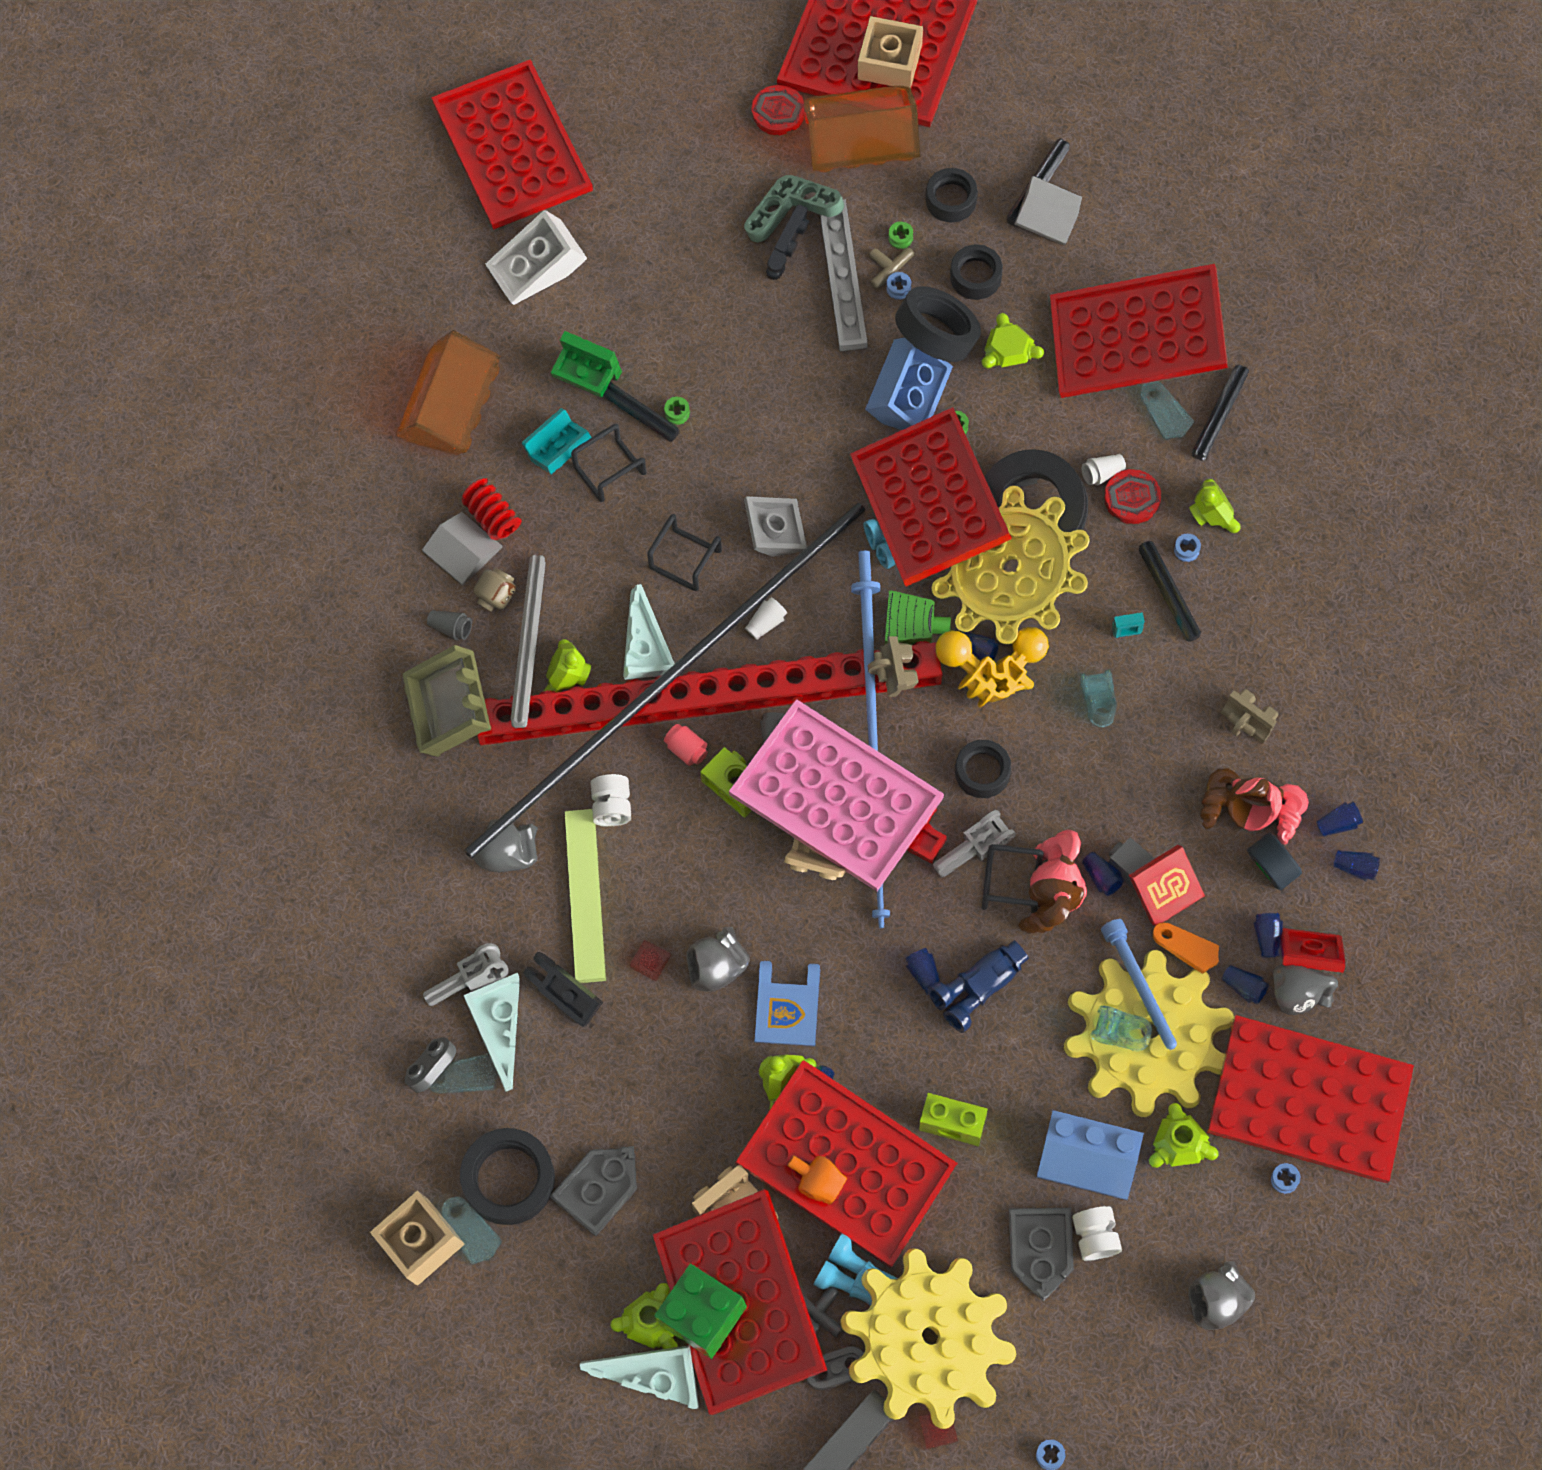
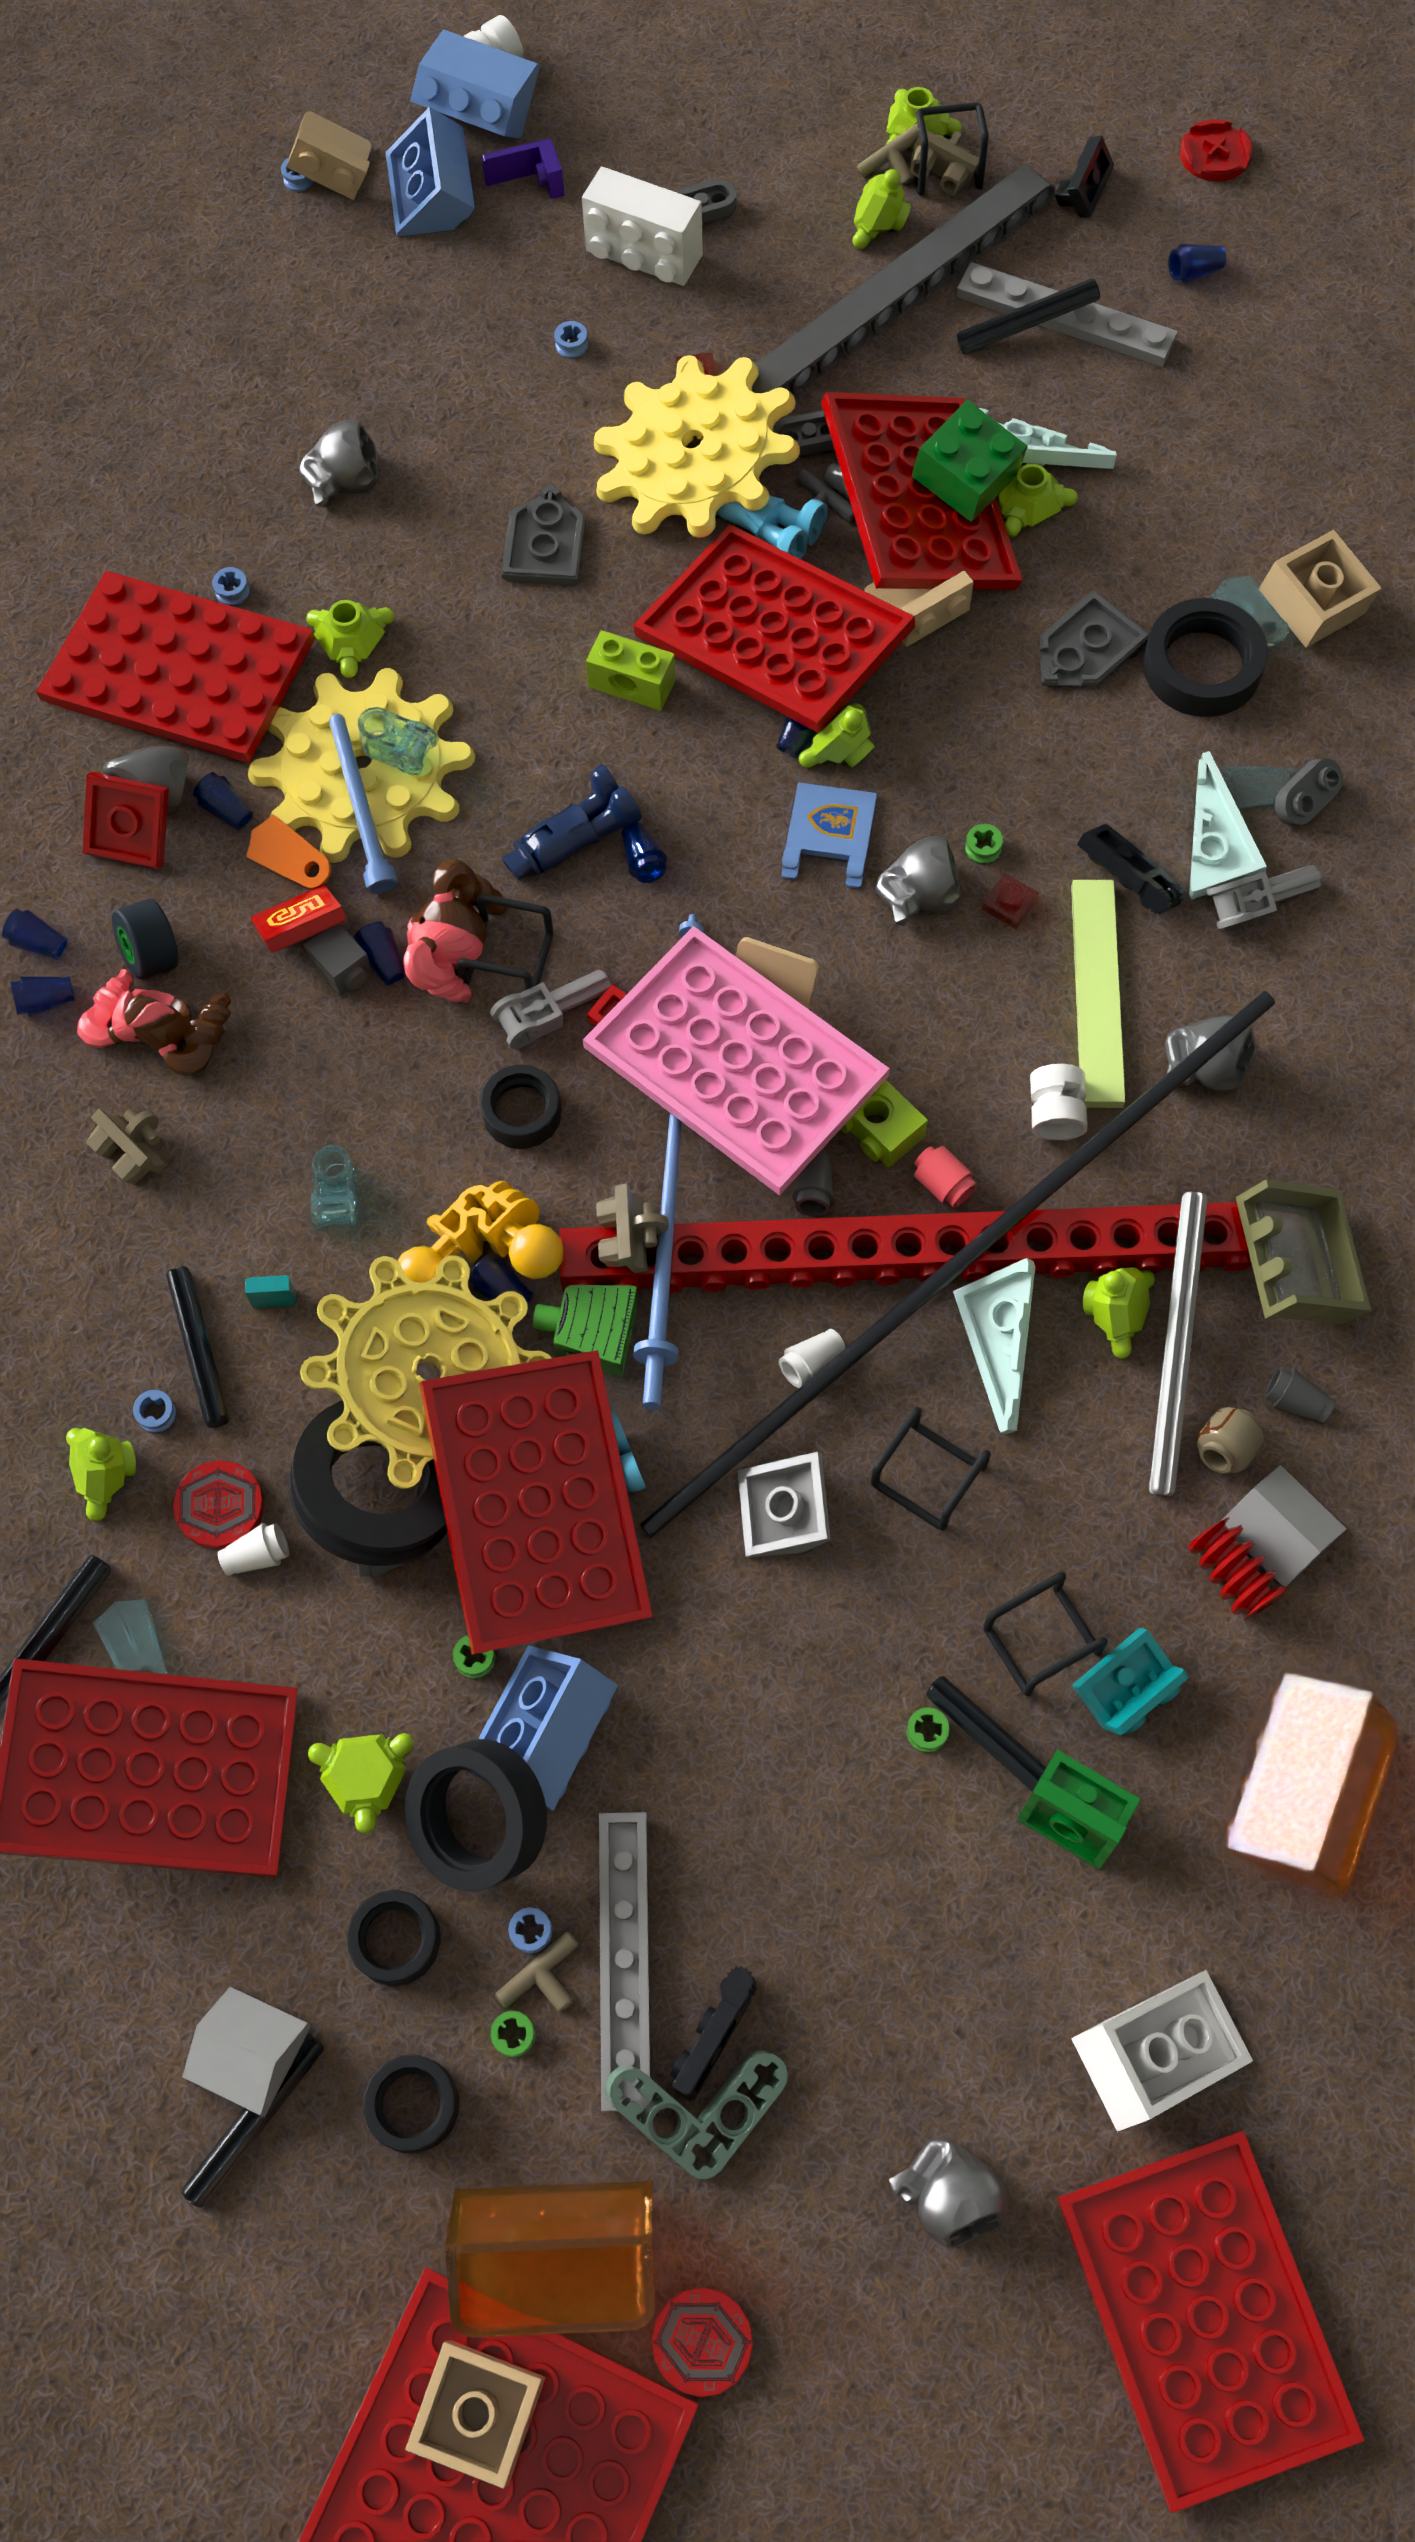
camera: 175 degrees left, 0 degrees up
orange piece [787,1155,847,1205] -> none
medium blue slope [1037,1110,1144,1200] -> none
white wheel [1072,1206,1122,1261] -> none
clear blue cone [1253,913,1283,958] -> none
none -> flat silver piece [889,2138,1008,2249]
none -> bright green bush [965,824,1003,864]

